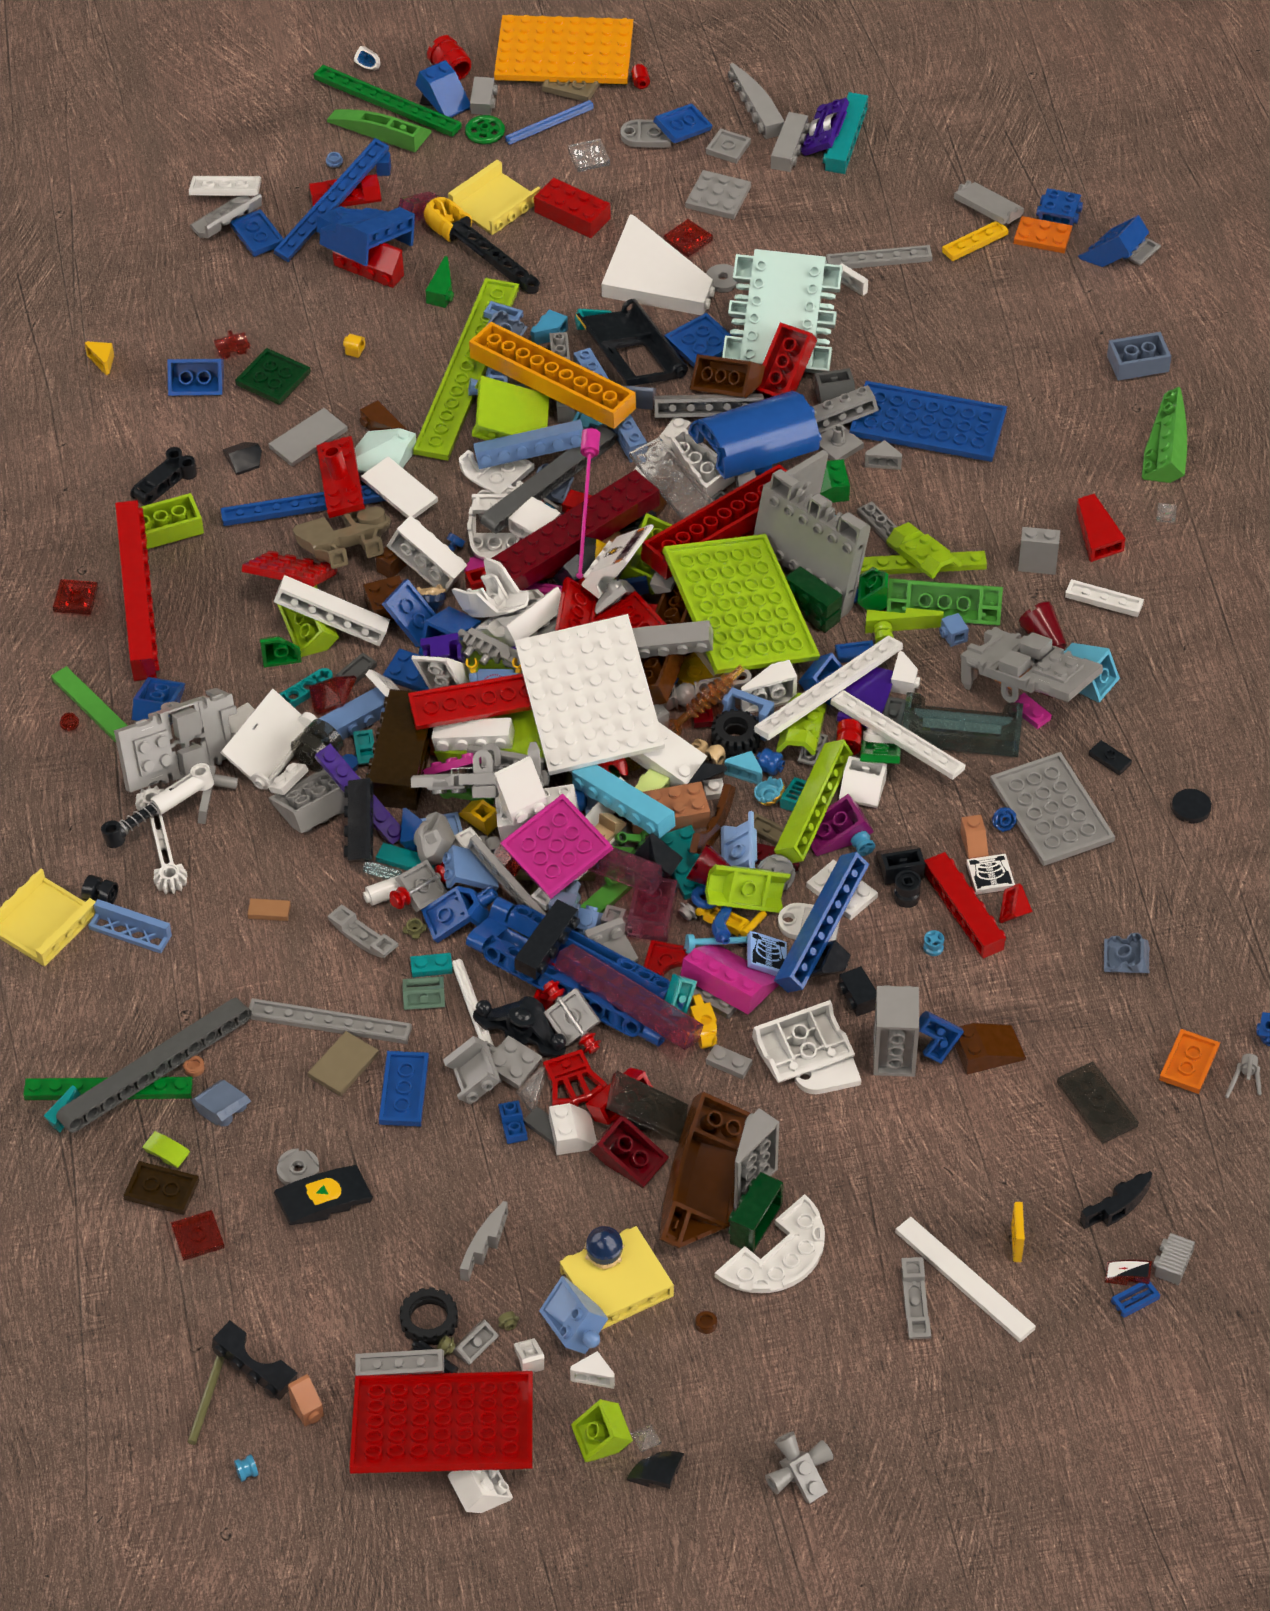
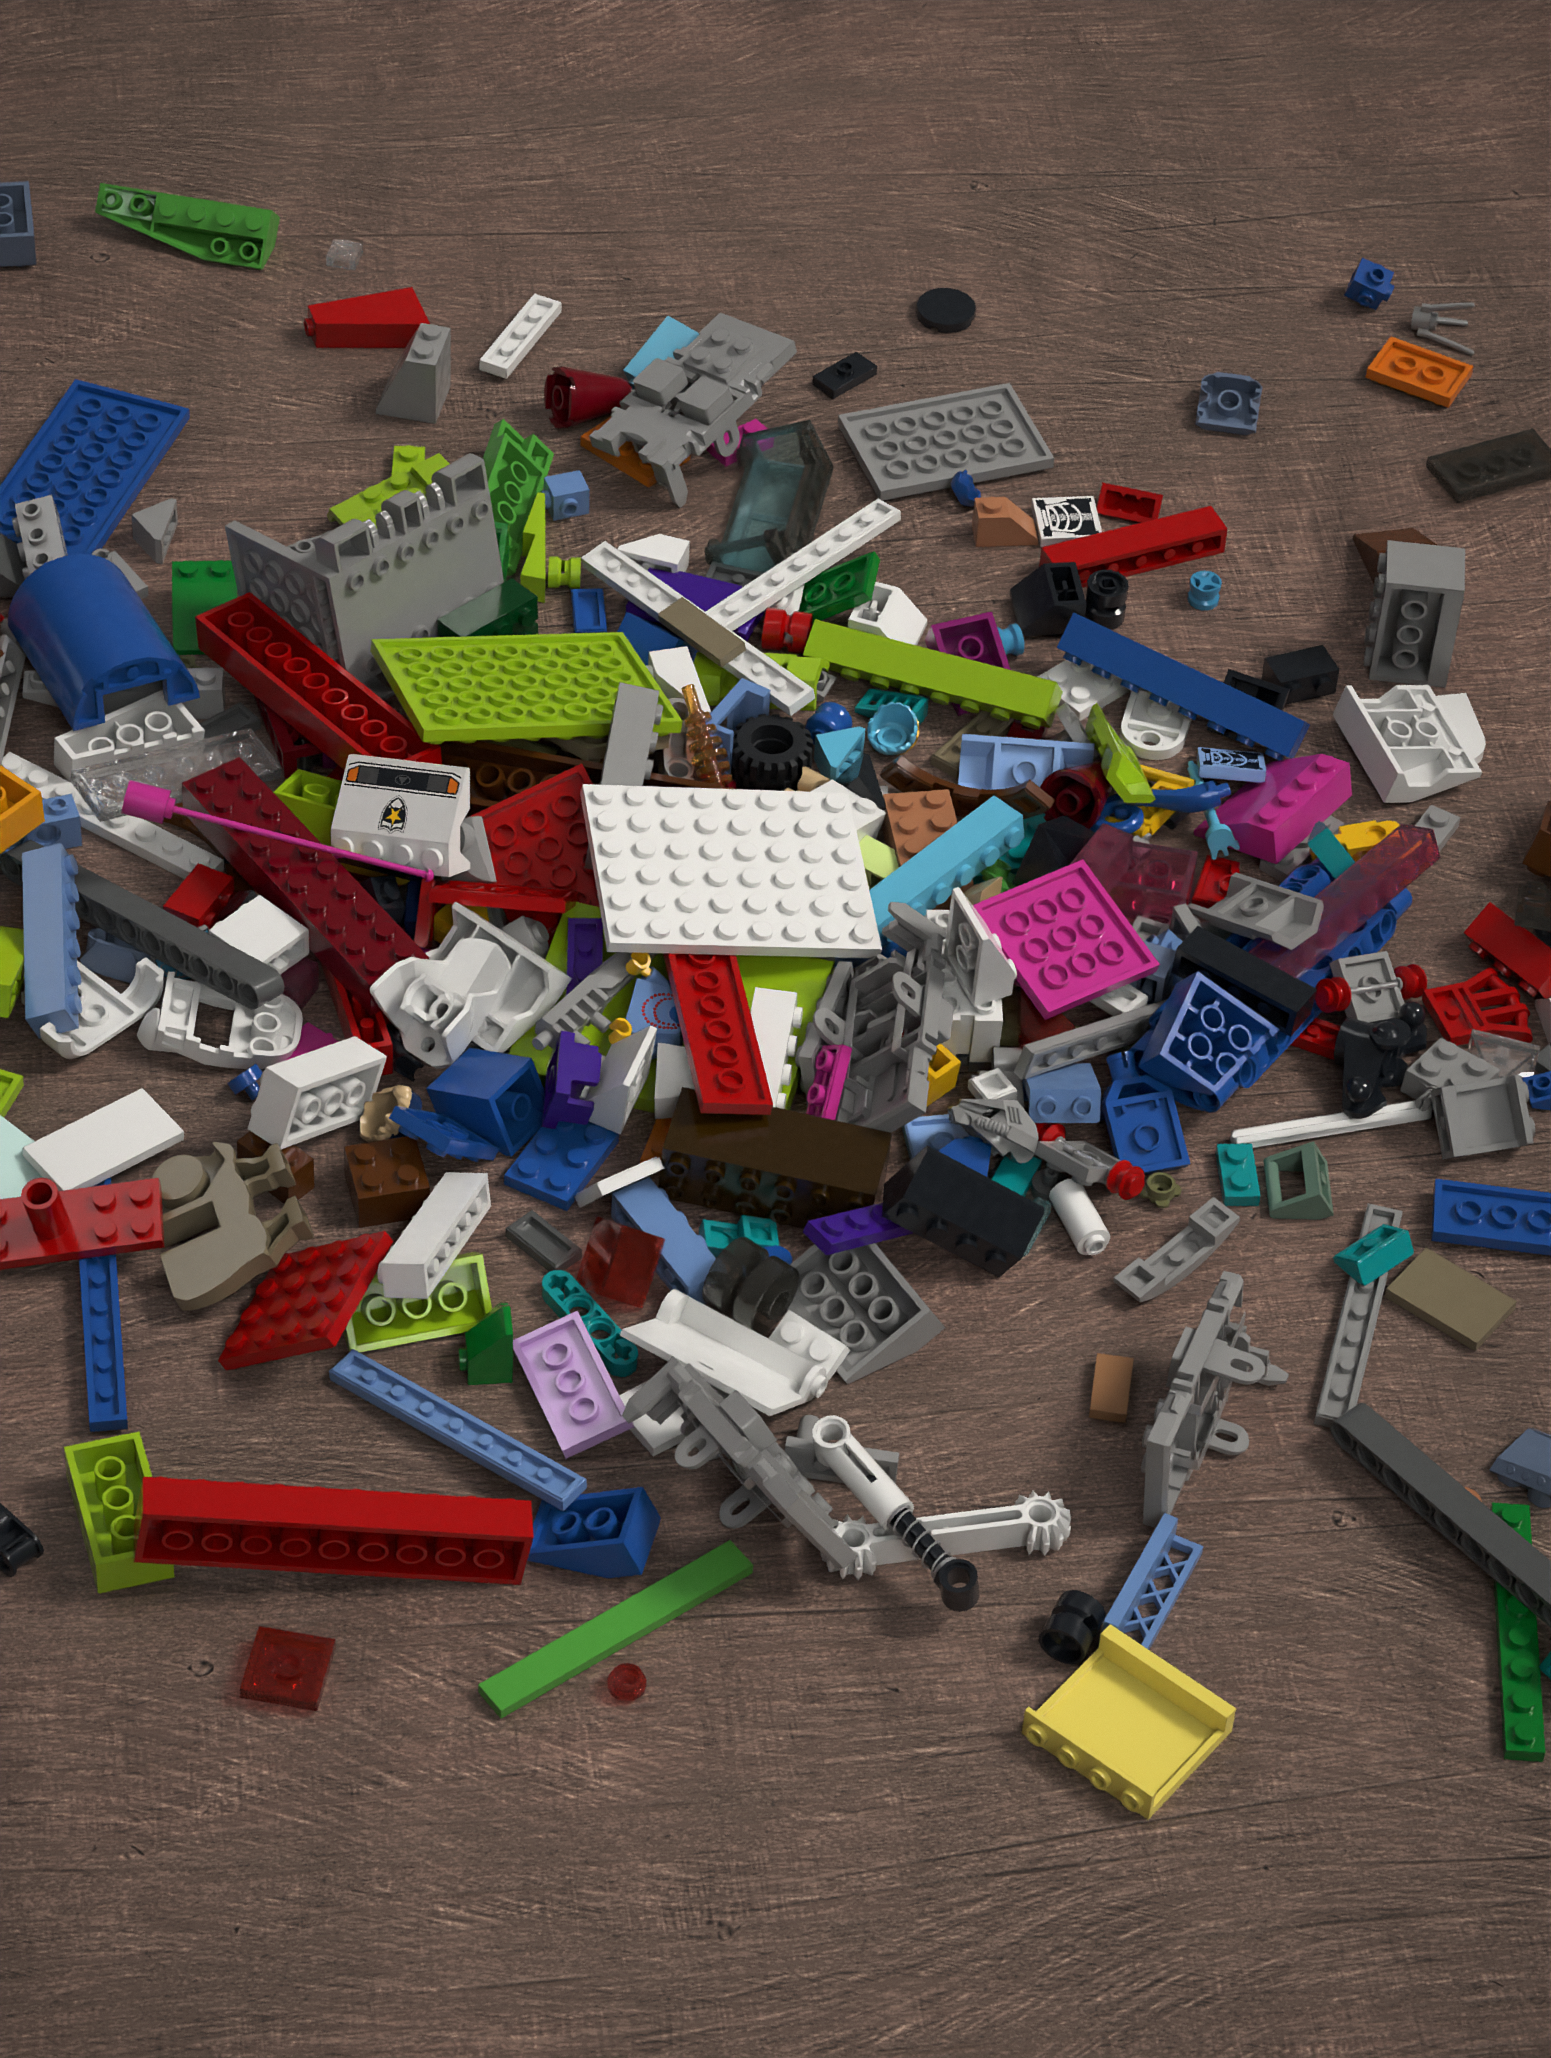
camera: 90 degrees left, 5 degrees down
none -> medium blue tile [329,1349,587,1511]
none -> lavender plate [513,1311,634,1459]
none -> dark tan tile [658,597,746,668]
none -> blue wedge [1138,971,1280,1095]
none -> light grey piece [1141,1271,1289,1528]
none -> light grey piece [1187,872,1324,950]
none -> teal slope [1333,1224,1414,1286]

